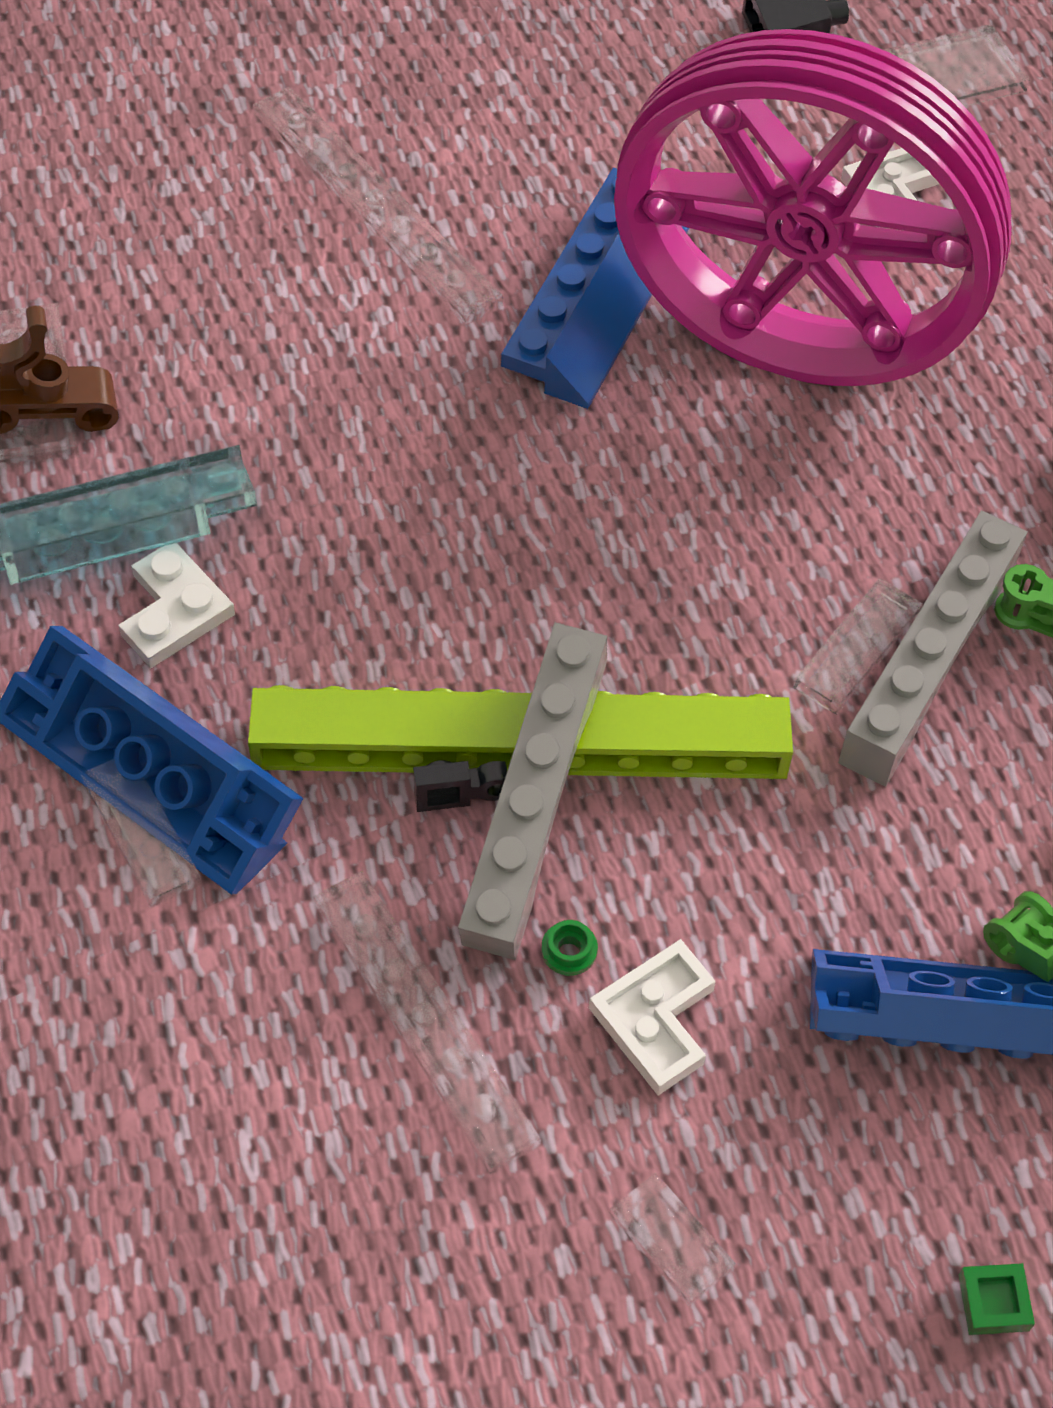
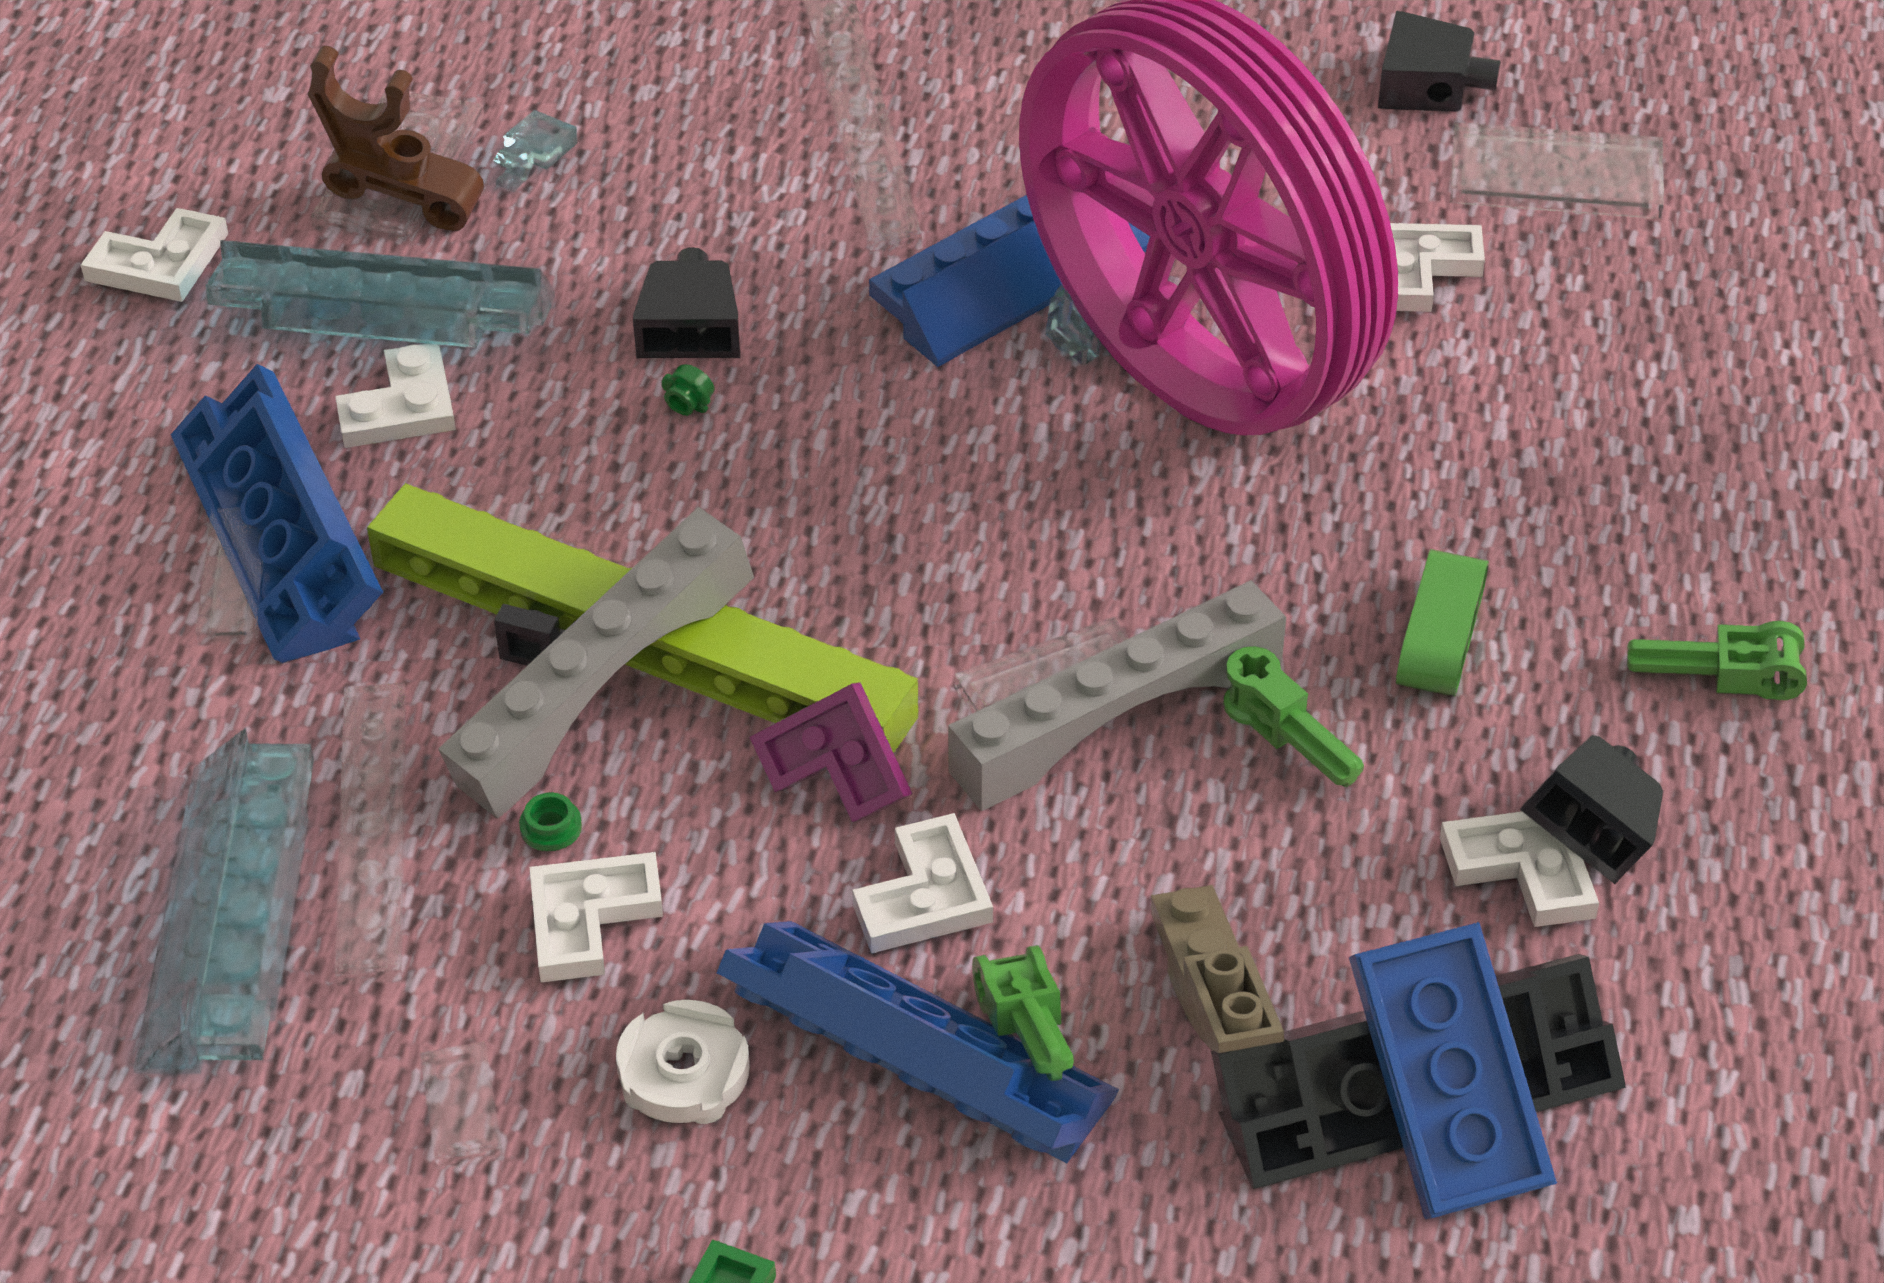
camera: 30 degrees right, 10 degrees down
none -> clear light blue slope [133,727,314,1074]
none -> clear light blue plate [494,110,577,192]
none -> white plate [616,1000,750,1124]
none -> black torso [633,247,741,359]
none -> green plate [661,364,715,416]
none -> magenta plate [749,682,913,822]
none -> white plate [852,813,993,954]
none -> clear light blue plate [1045,285,1101,365]

